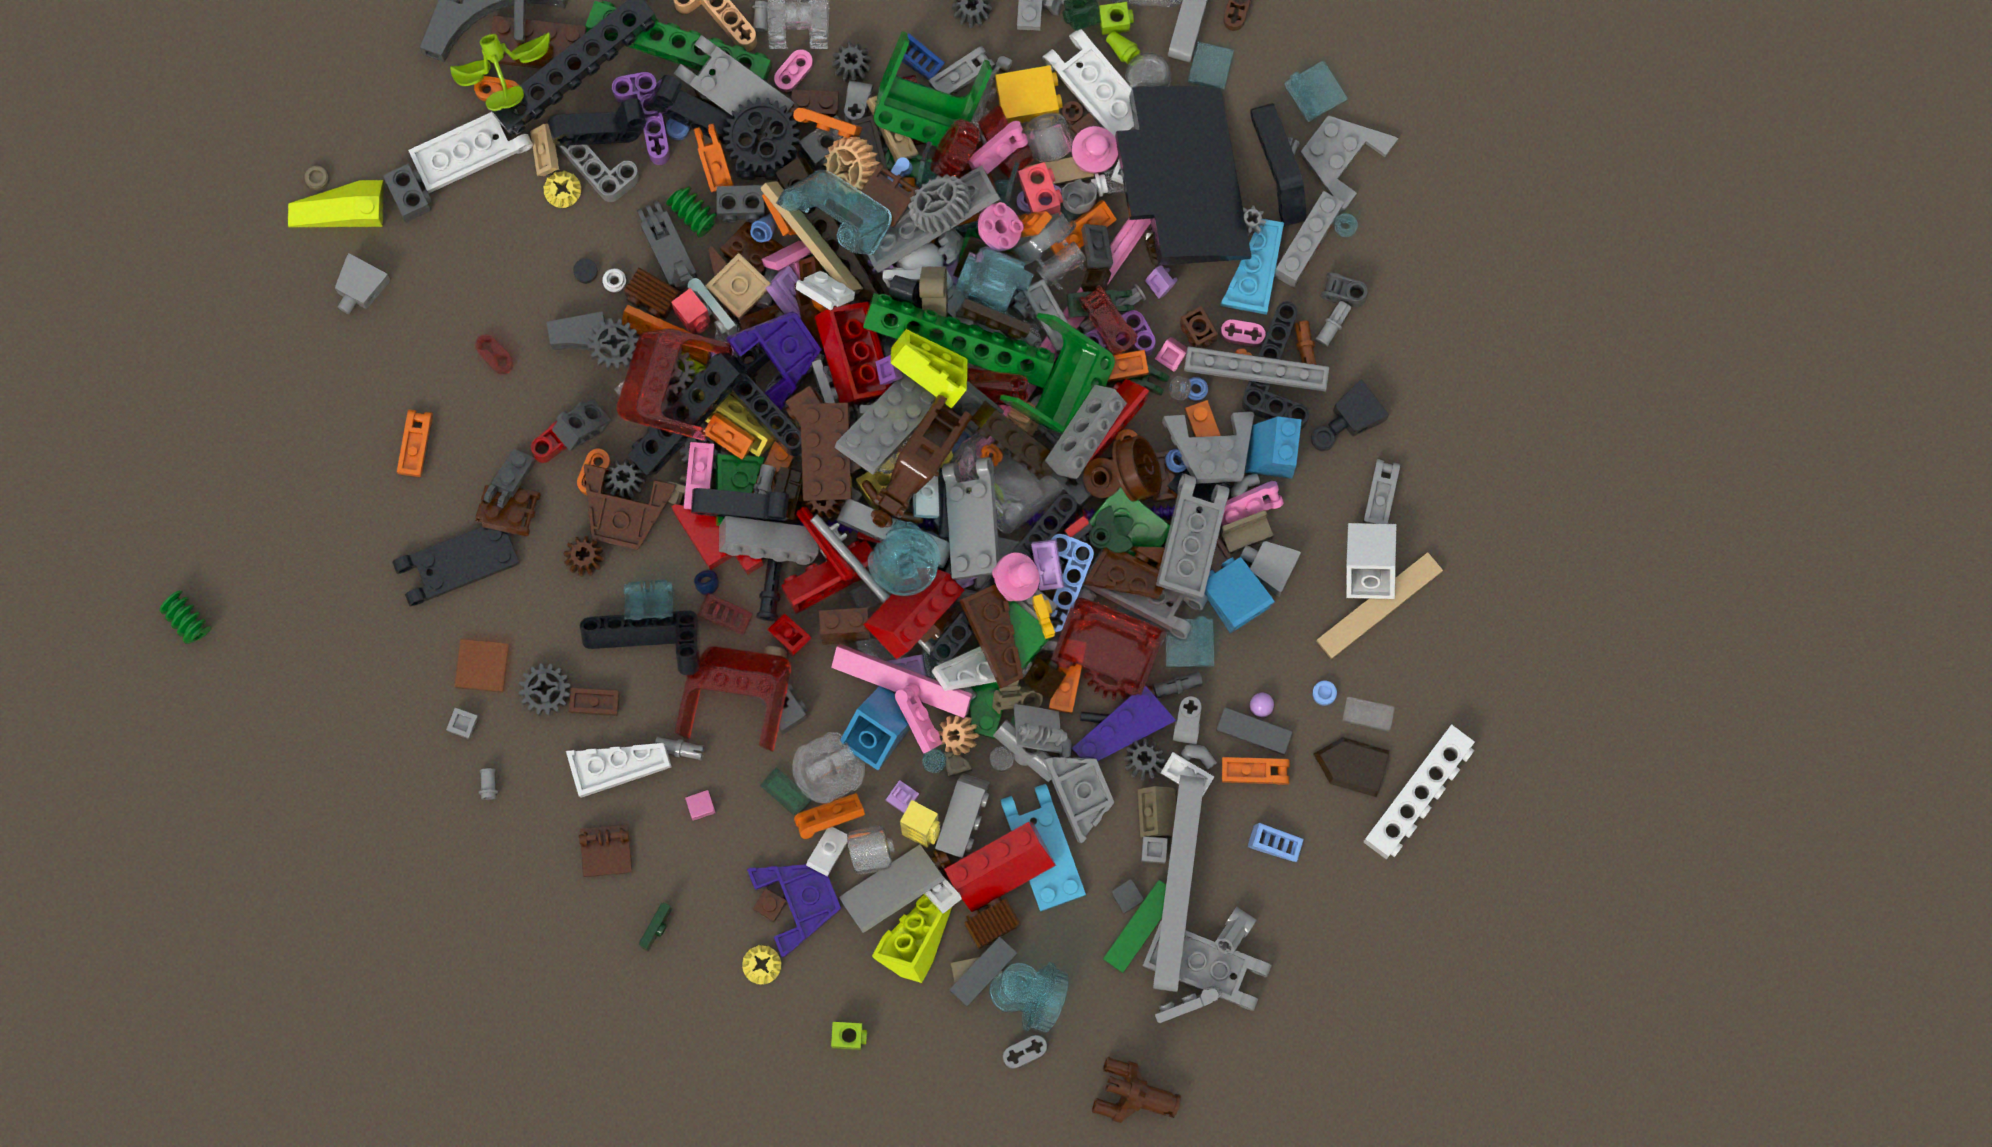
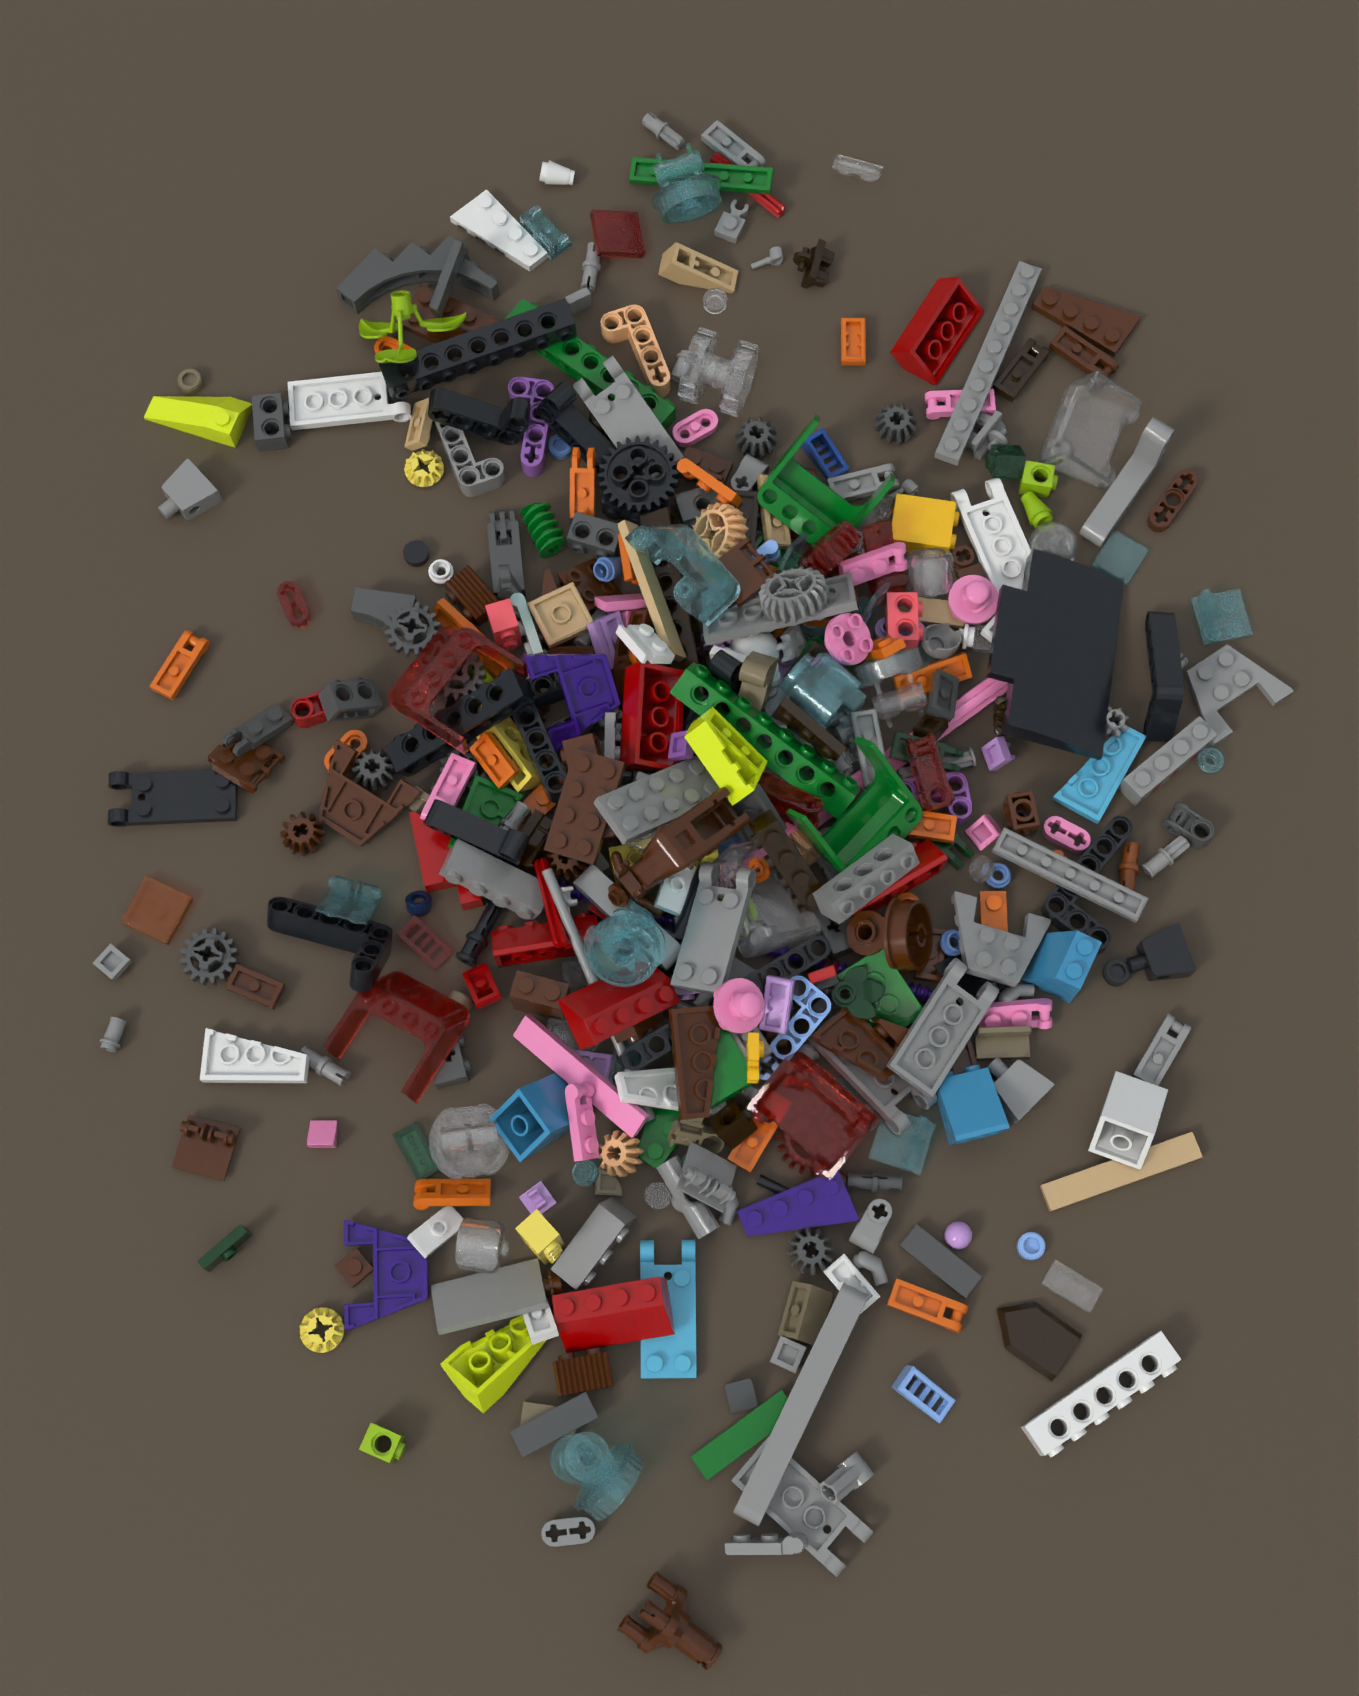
camera: 20 degrees right, 5 degrees down
light grey wing [1043,757,1114,843] -> none

